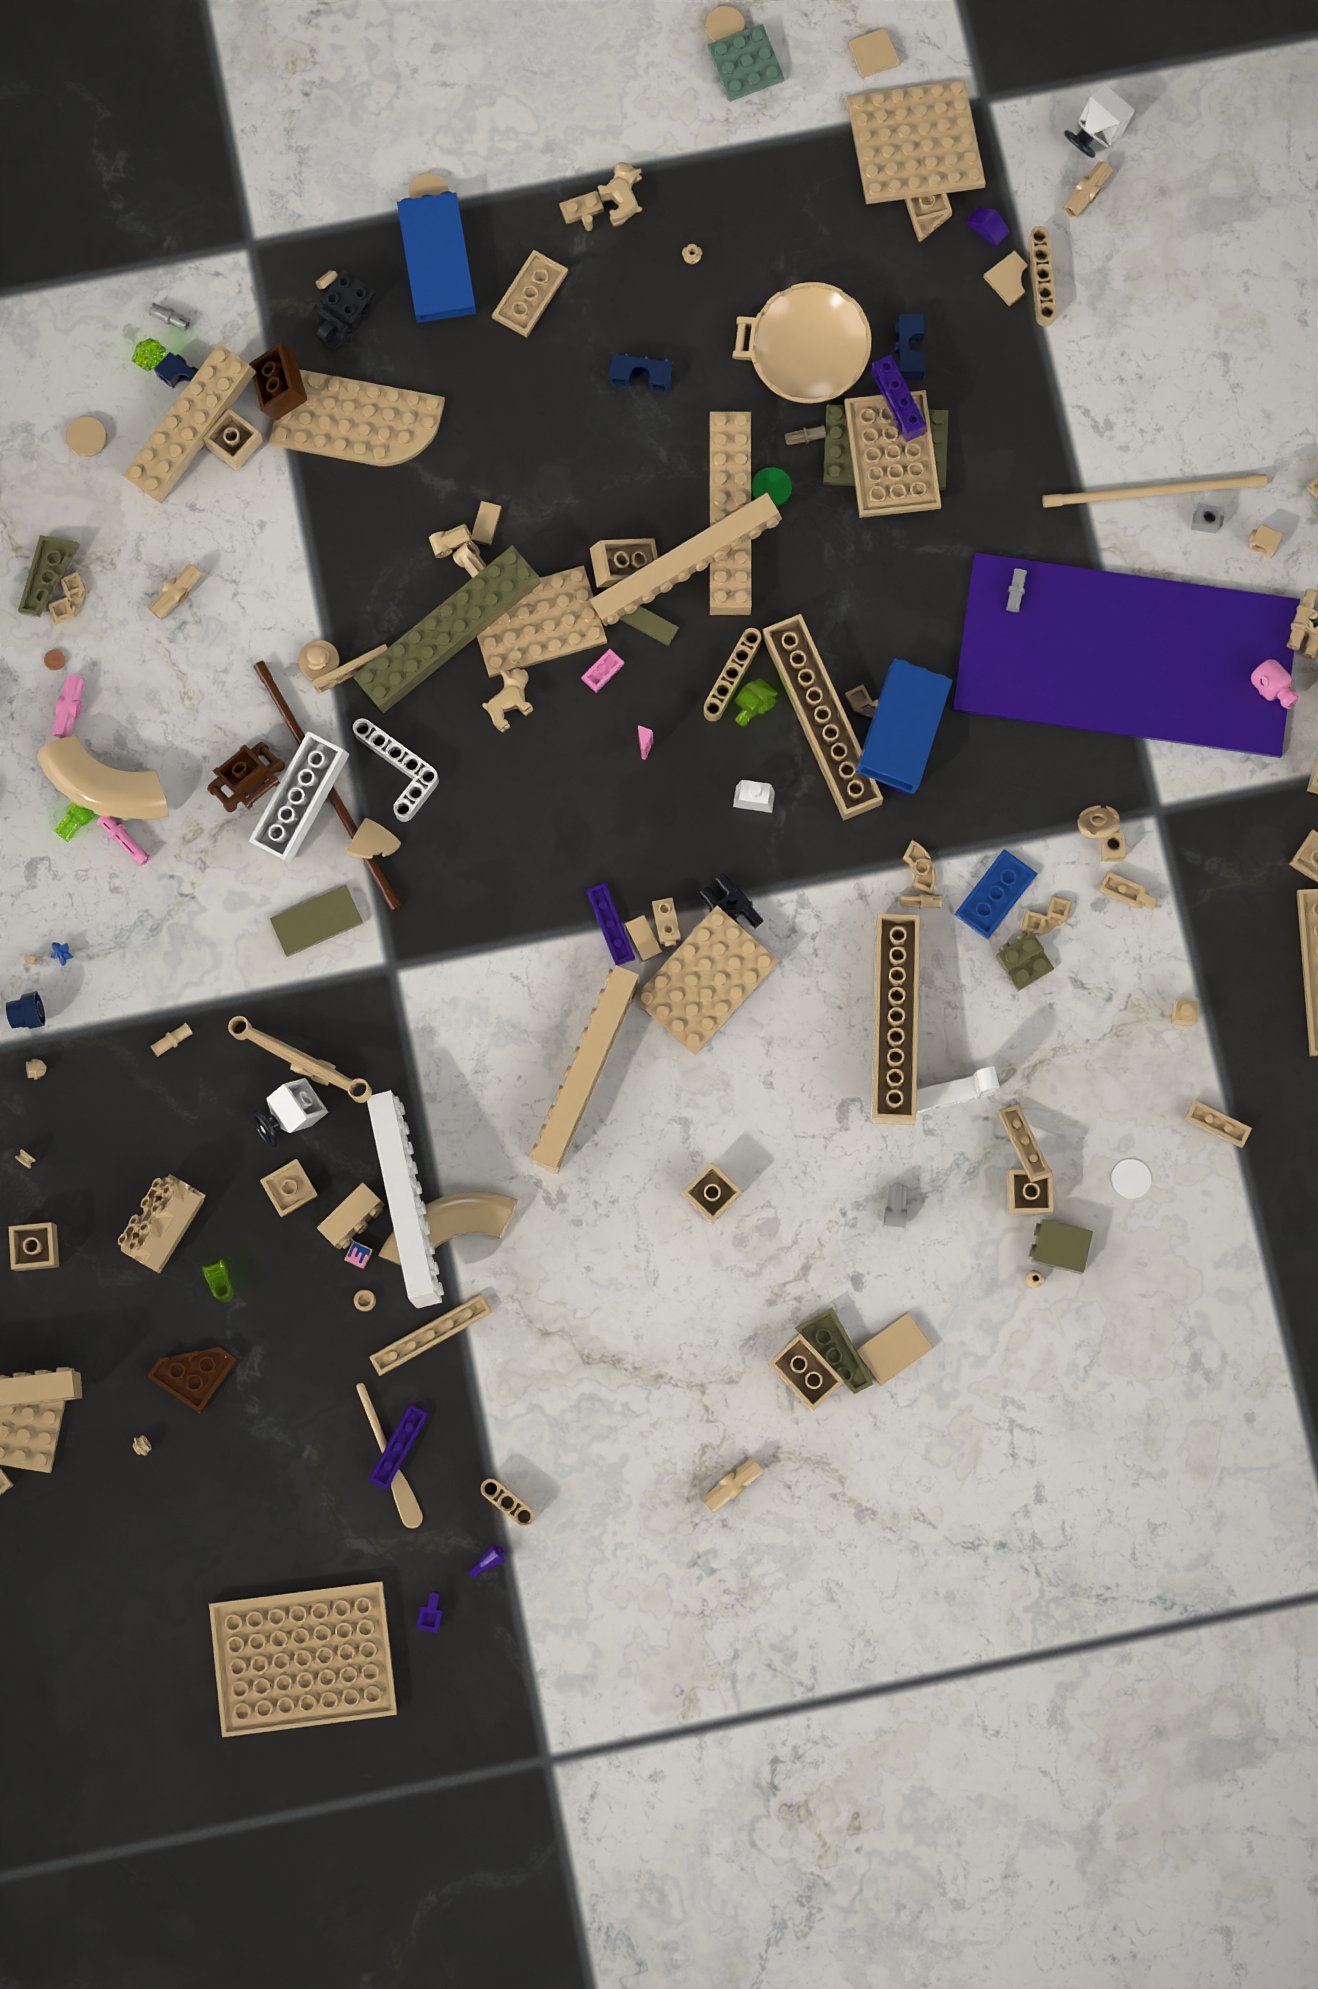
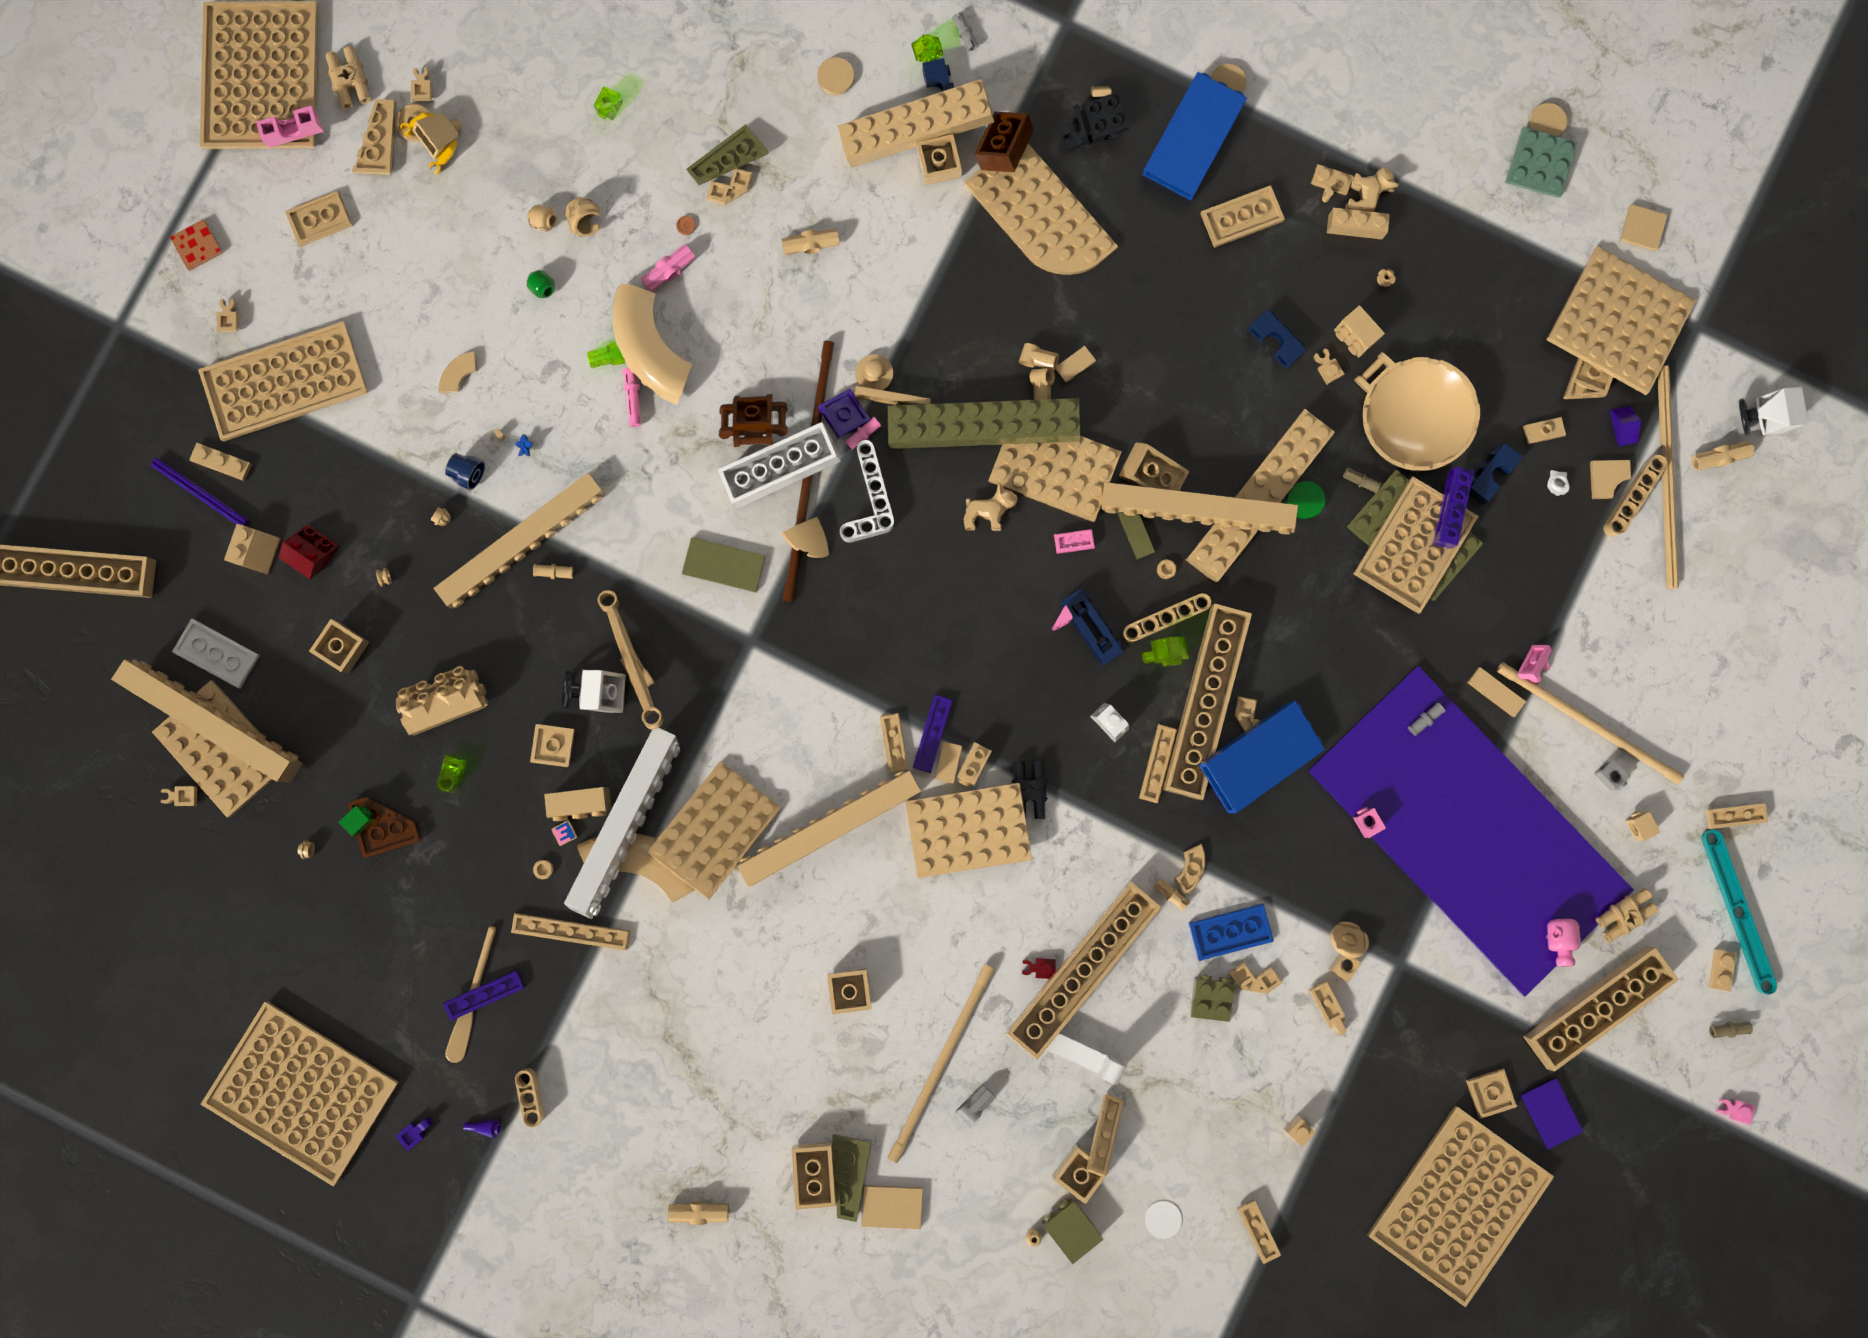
camera: 30 degrees right, 5 degrees up
none -> green brick [339,806,374,836]
none -> tan brick [434,473,605,609]
none -> tan plate [647,761,781,900]
none -> dark purple tile [818,389,871,439]
none -> bright pink pin [845,417,881,450]
none -> tan tile [880,713,909,773]
none -> tan piece [887,964,995,1163]
none -> dark red plate [1022,958,1056,979]
none -> dark blue brick [1060,589,1124,667]
none -> tan tile [1139,724,1177,803]
none -> tan tile [1157,560,1176,579]
none -> tan plate [1314,348,1344,385]
none -> tan brick [1327,208,1390,239]
none -> tan brick [1334,305,1385,358]
none -> bright pink brick [1353,806,1386,838]
none -> tan tile [1467,667,1526,717]
none -> bright pink tile [1517,645,1552,683]
none -> tan plate [1523,417,1566,444]
none -> white animal [1547,470,1569,496]
none -> tan axle [1658,365,1679,589]

